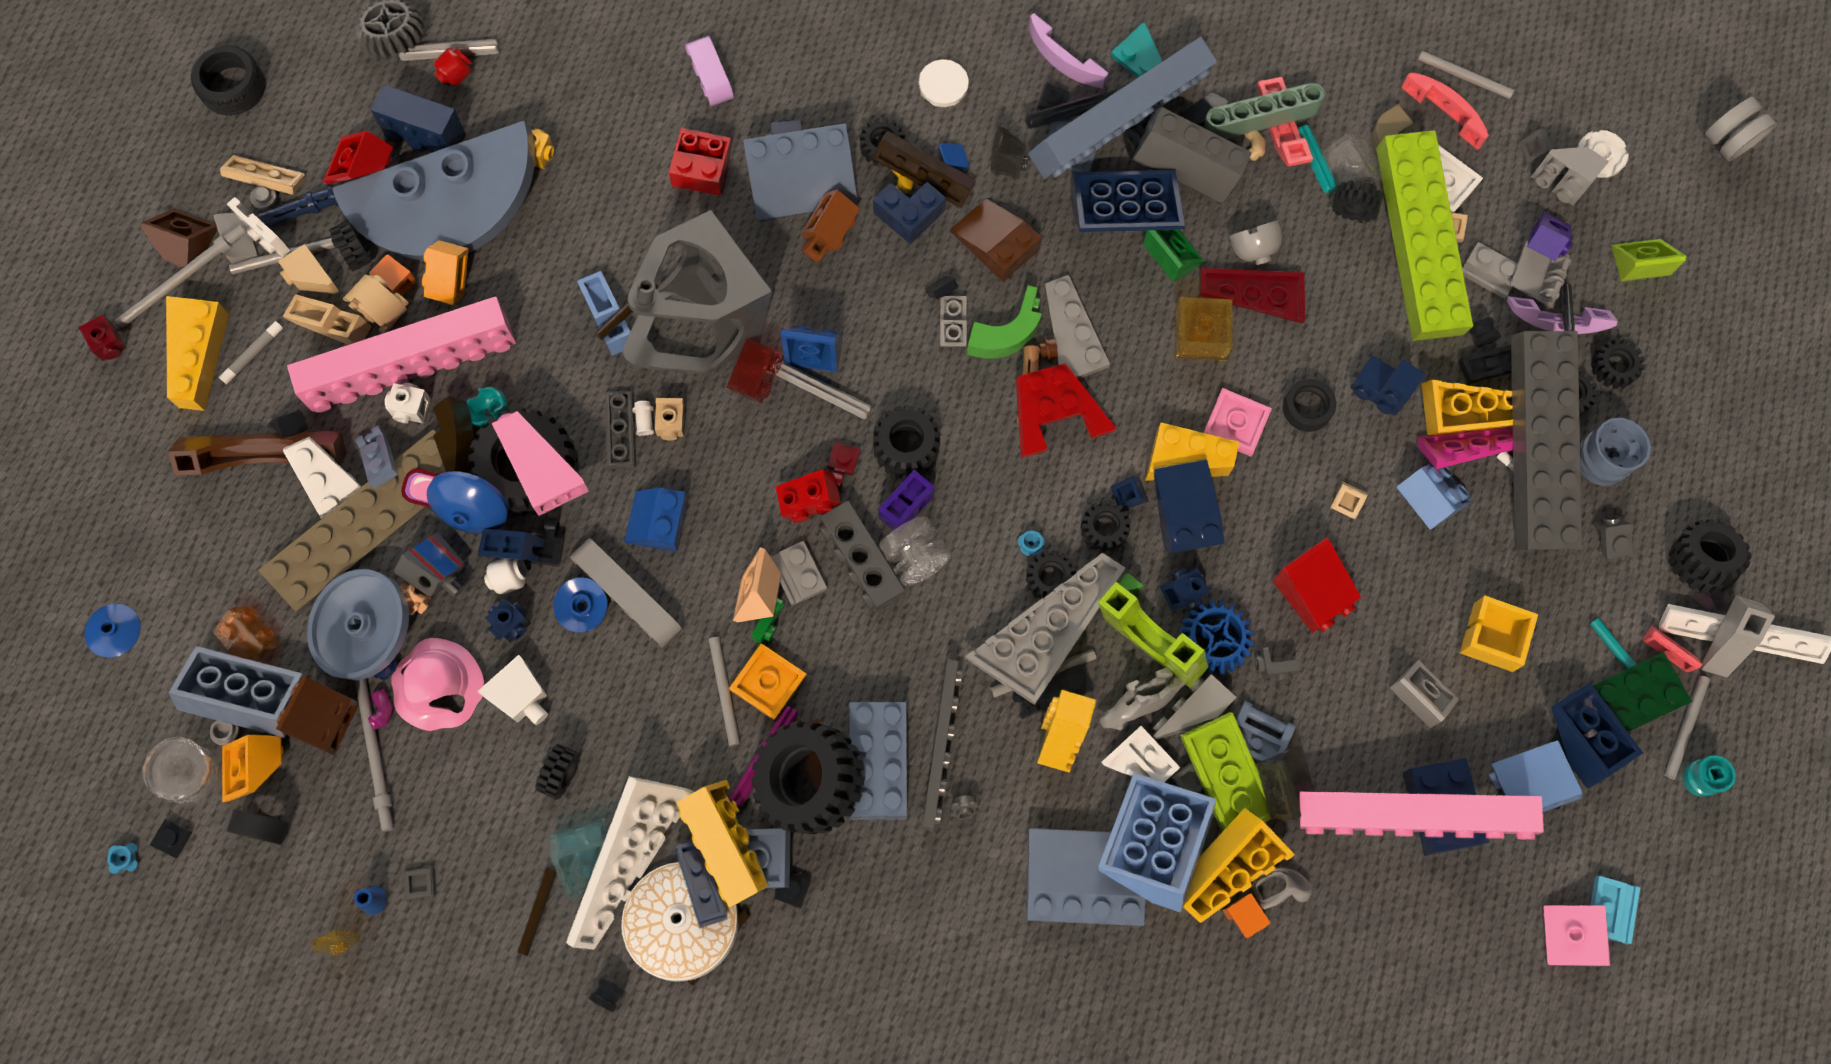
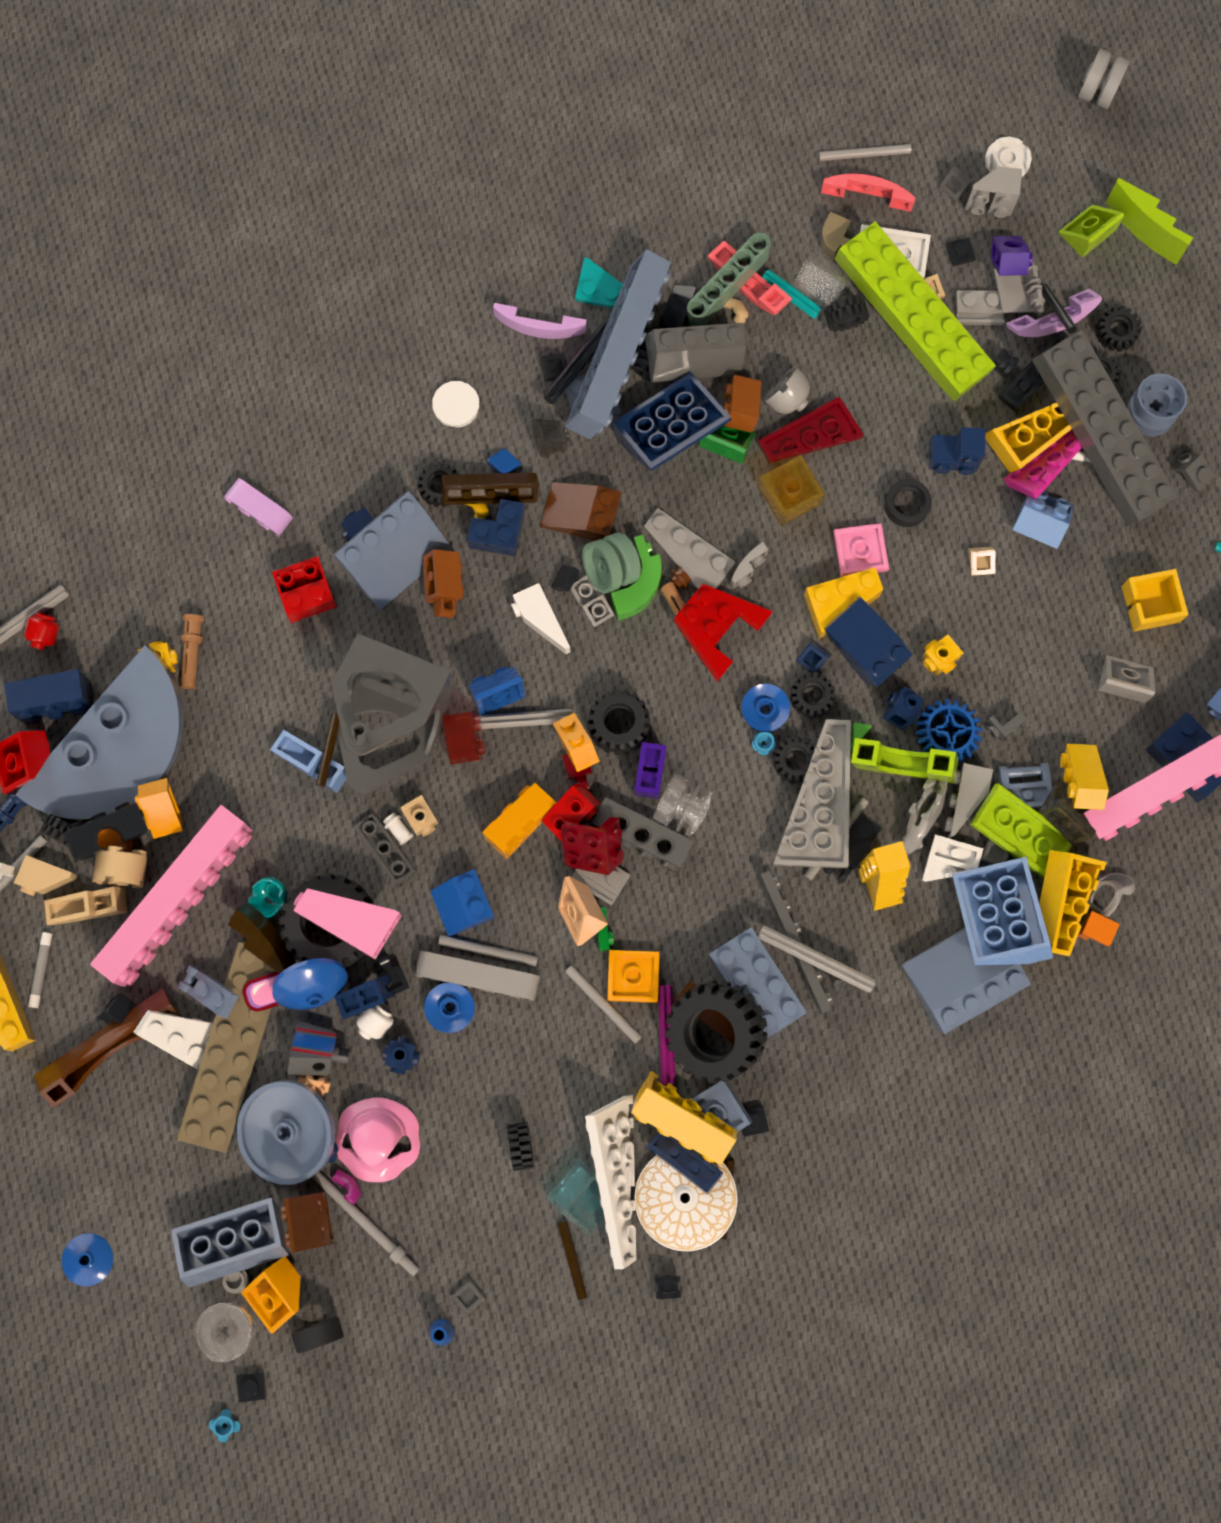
camera: 30 degrees left, 5 degrees up
clear orange bracket [212,605,282,662] -> none
clear yellow plate [311,929,360,956] -> none
white brick [385,383,431,424] -> none
white torso [478,655,548,725] -> none
red slope [1272,538,1361,633] -> none
none -> black arch [63,802,148,863]
none -> medium nougat pin [180,614,204,689]
none -> light grey bar [438,935,538,967]
none -> light orange wedge [482,783,557,860]
none -> white slope [511,583,570,654]
none -> light orange piece [553,713,600,772]
none -> dark red bracket [561,816,624,876]
none -> sand green wheel [582,532,641,594]
none -> dark orange brick [723,375,761,433]
none -> light grey slope [730,542,768,589]
none -> blue dish [741,684,790,732]
none -> light grey axle [758,926,876,992]
none -> yellow brick [921,635,963,676]
none -> black plate [946,237,976,267]
none -> yellow brick [1060,744,1109,810]
none -> lime slope [1105,178,1193,265]

